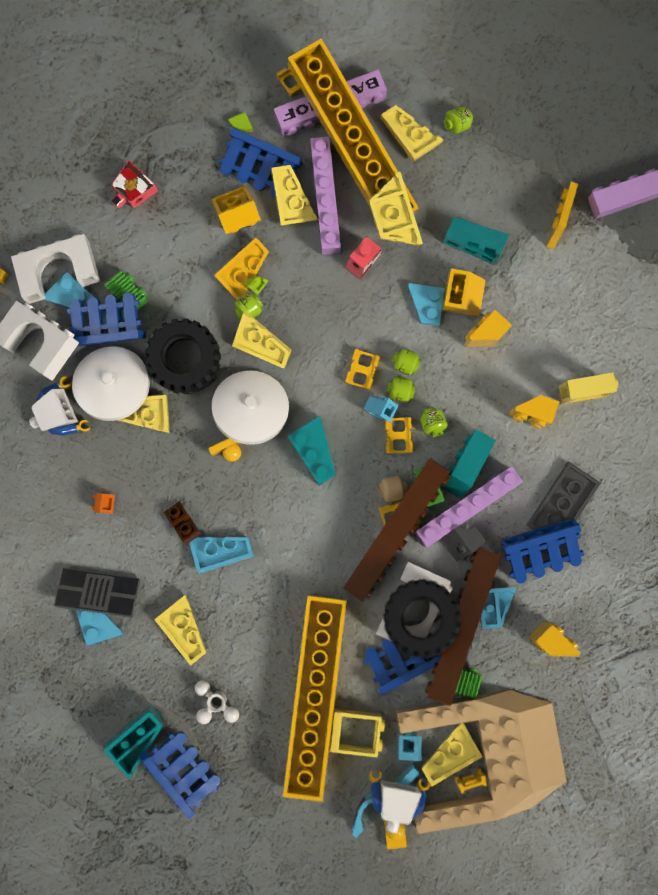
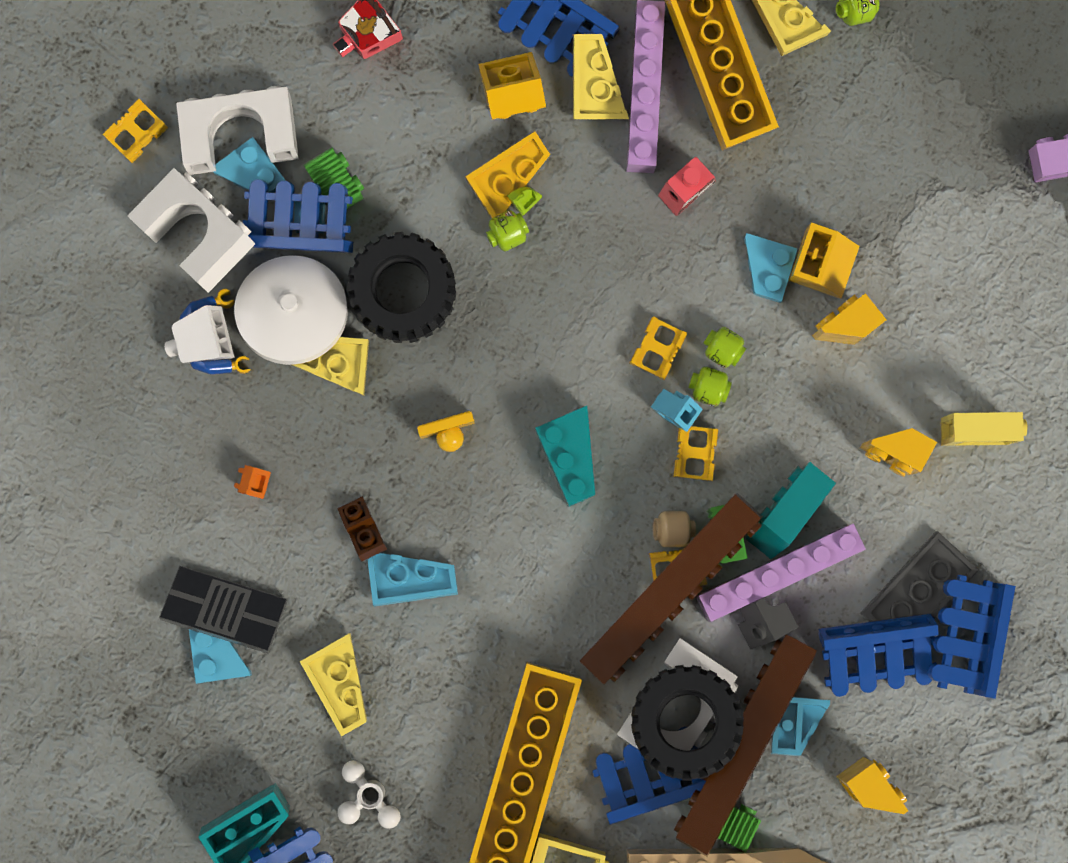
camera: 10 degrees right, 0 degrees up
white dish [212,371,289,445] -> none
light yellow wing [232,312,292,369] -> none
light yellow wing [368,172,423,245] -> none
lime head [420,407,448,437] -> none
teal wedge [443,217,509,265] -> none
yellow wing [546,182,578,249] -> none
none -> blue fence [928,575,1016,699]

